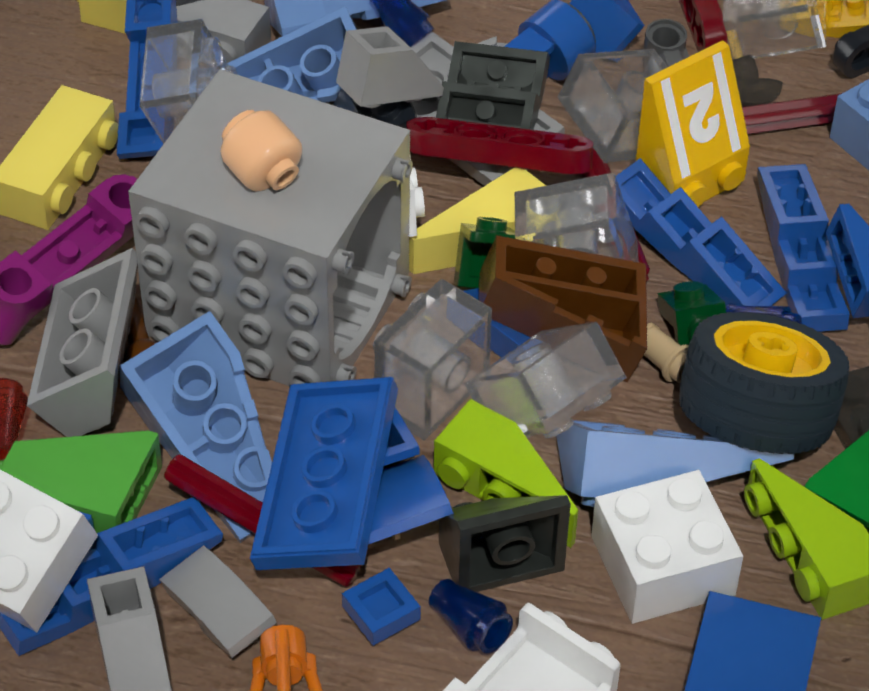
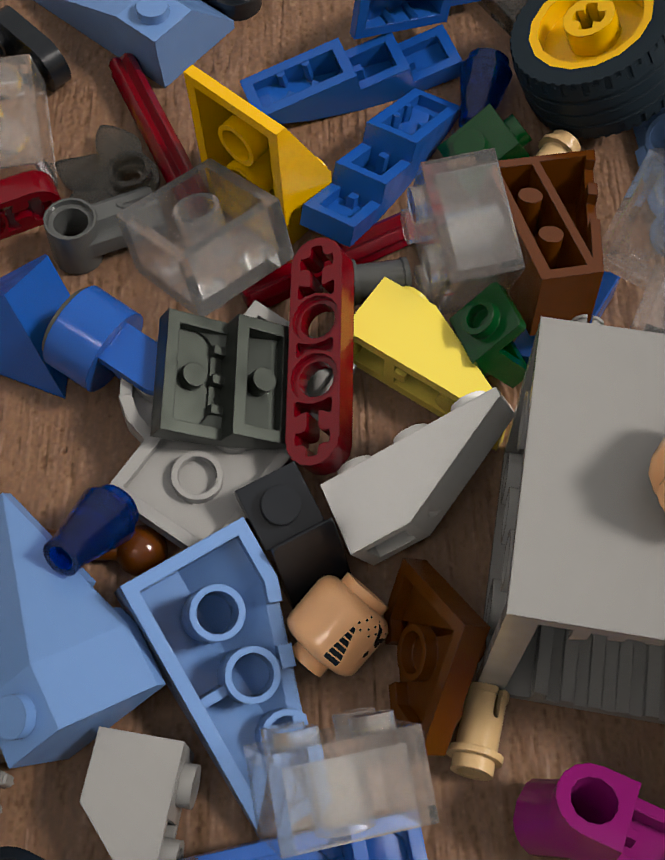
camera: 100 degrees left, 15 degrees up
light grey slope [336,26,444,108] -> none

